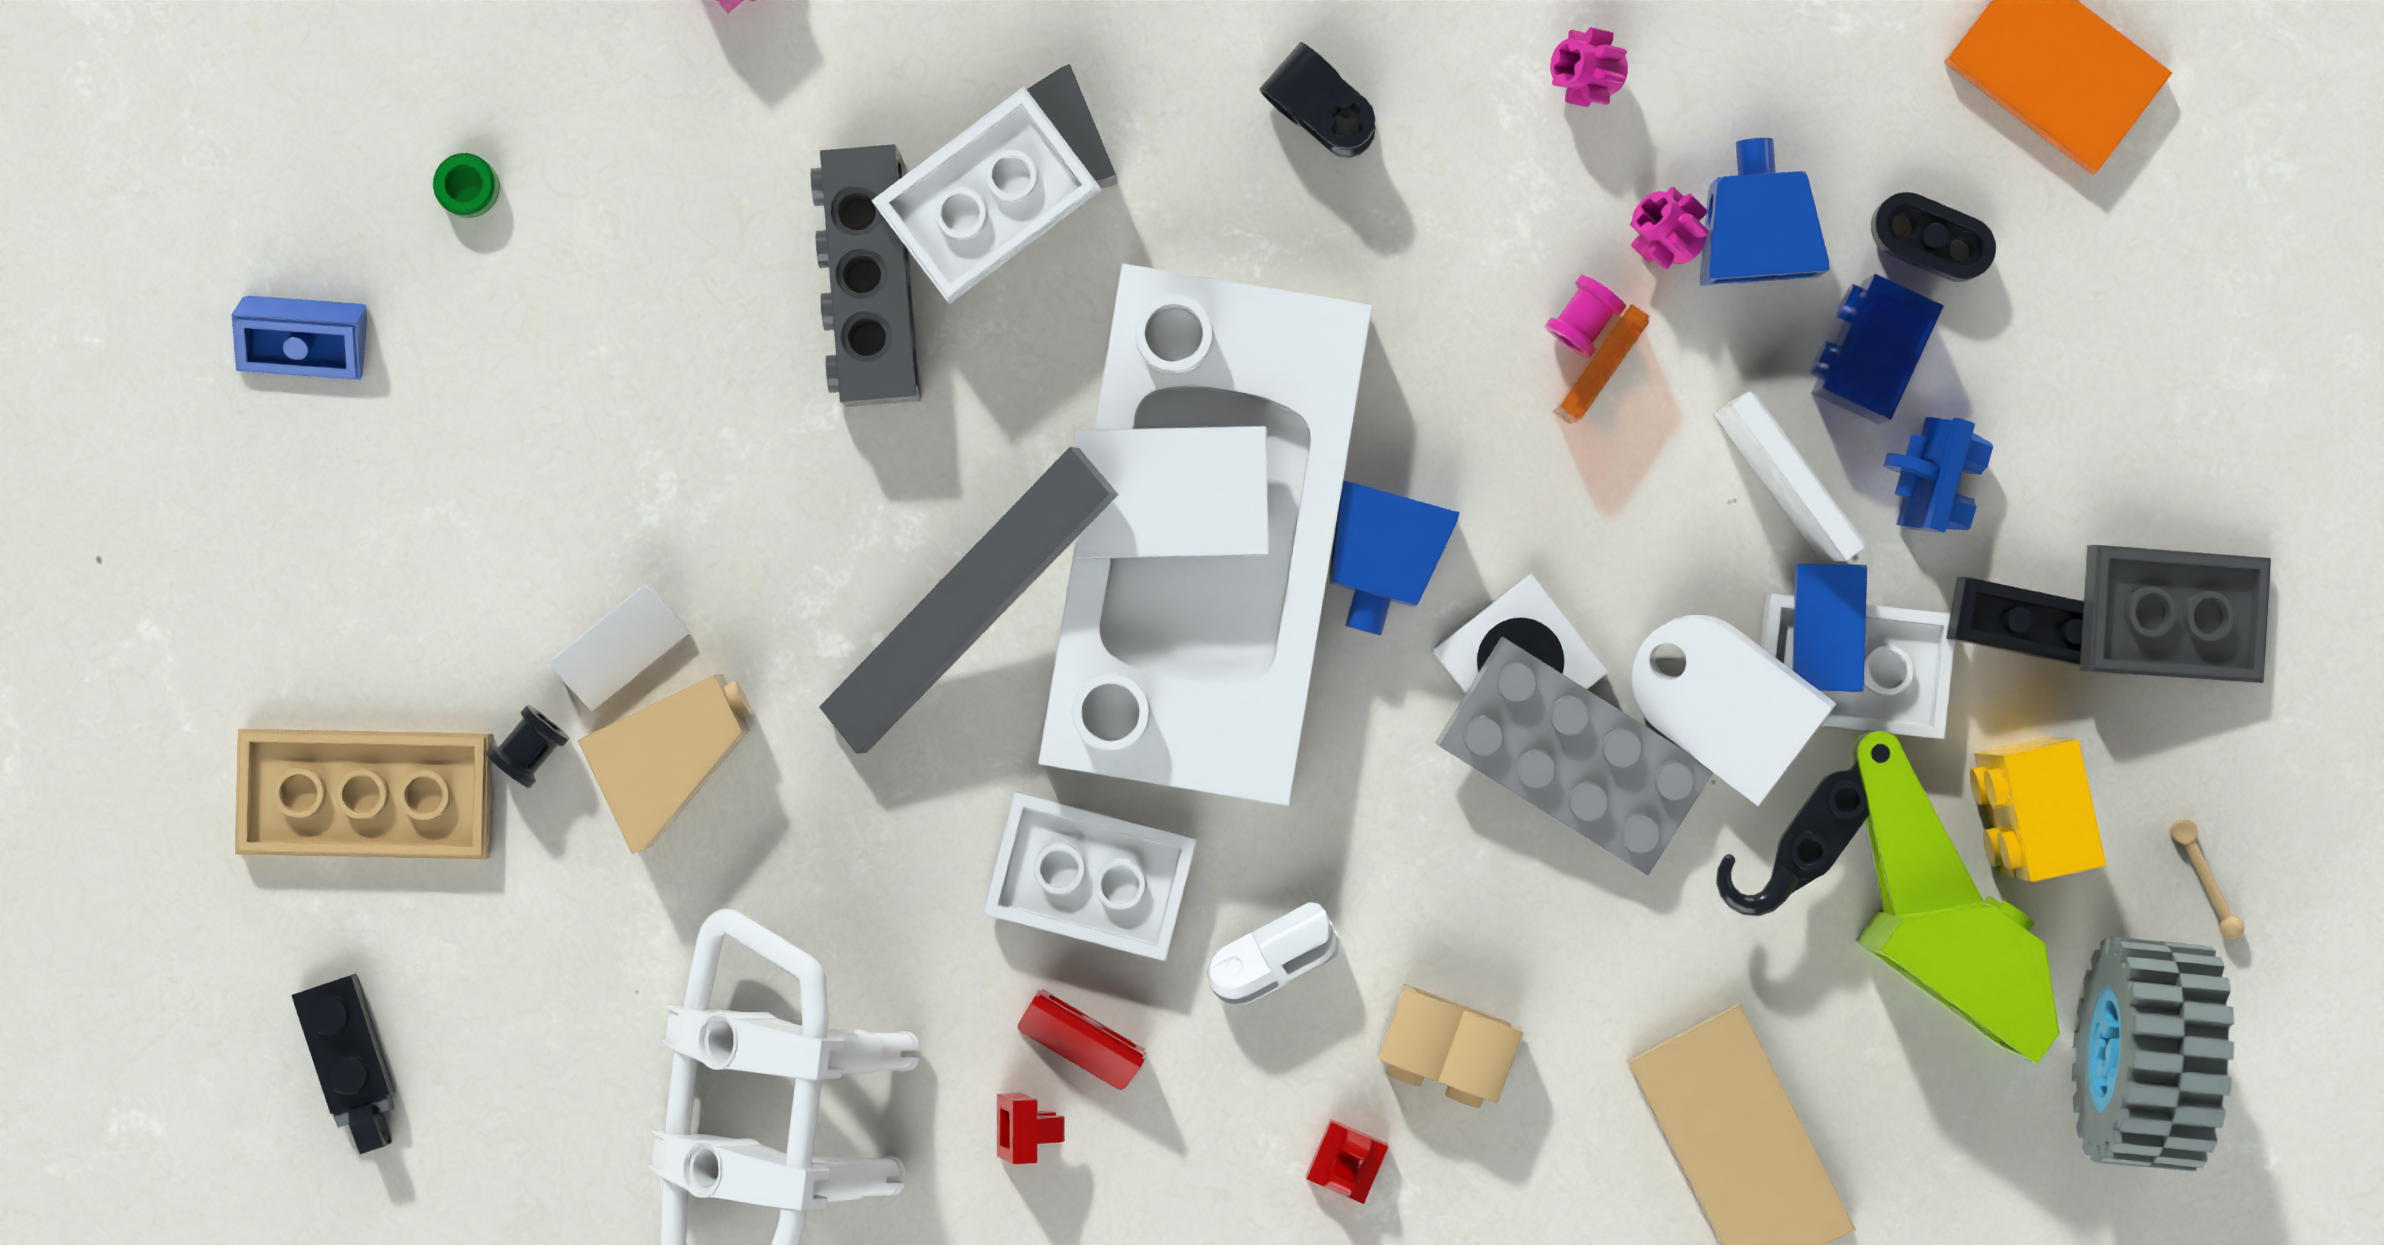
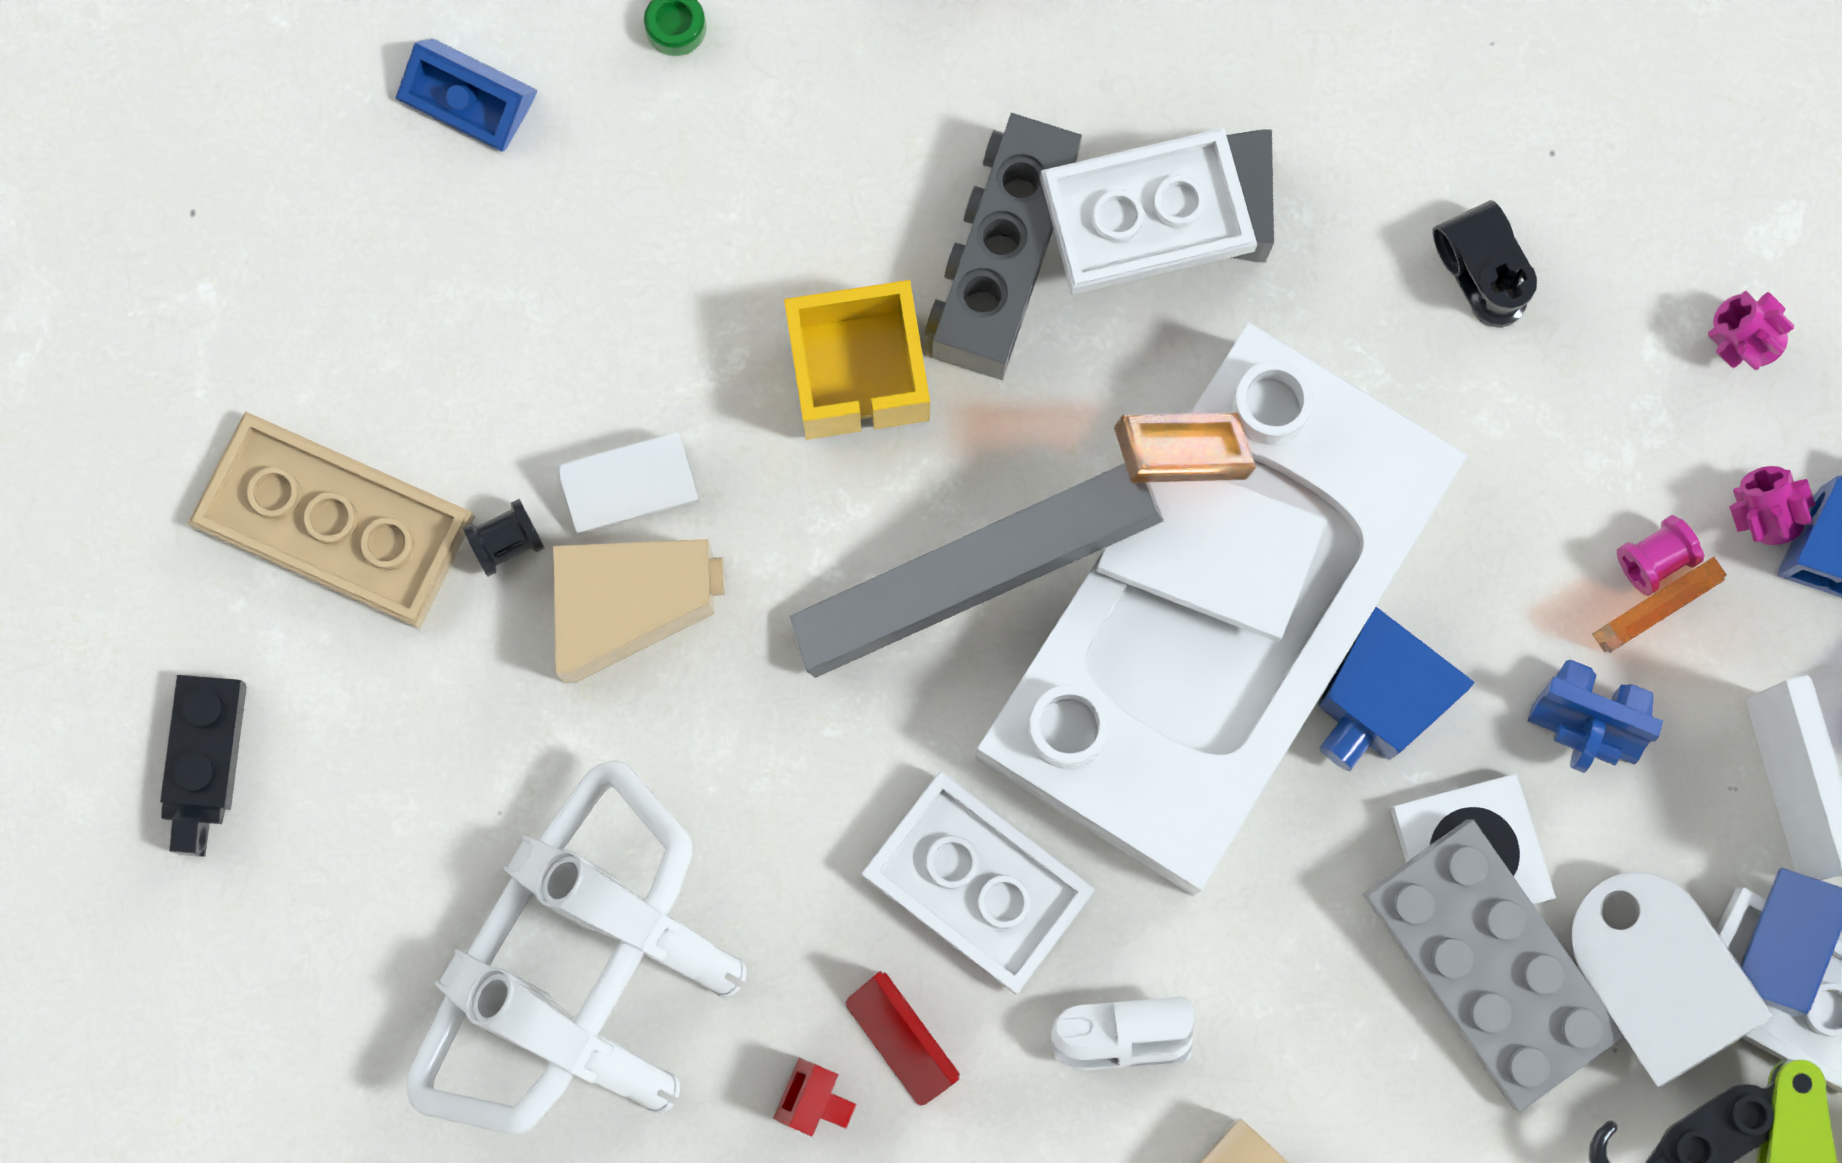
camera: 20 degrees right, 10 degrees down
none -> yellow piece [784,280,930,440]
none -> clear orange tile [1114,413,1256,483]
none -> blue hips [1527,660,1663,773]

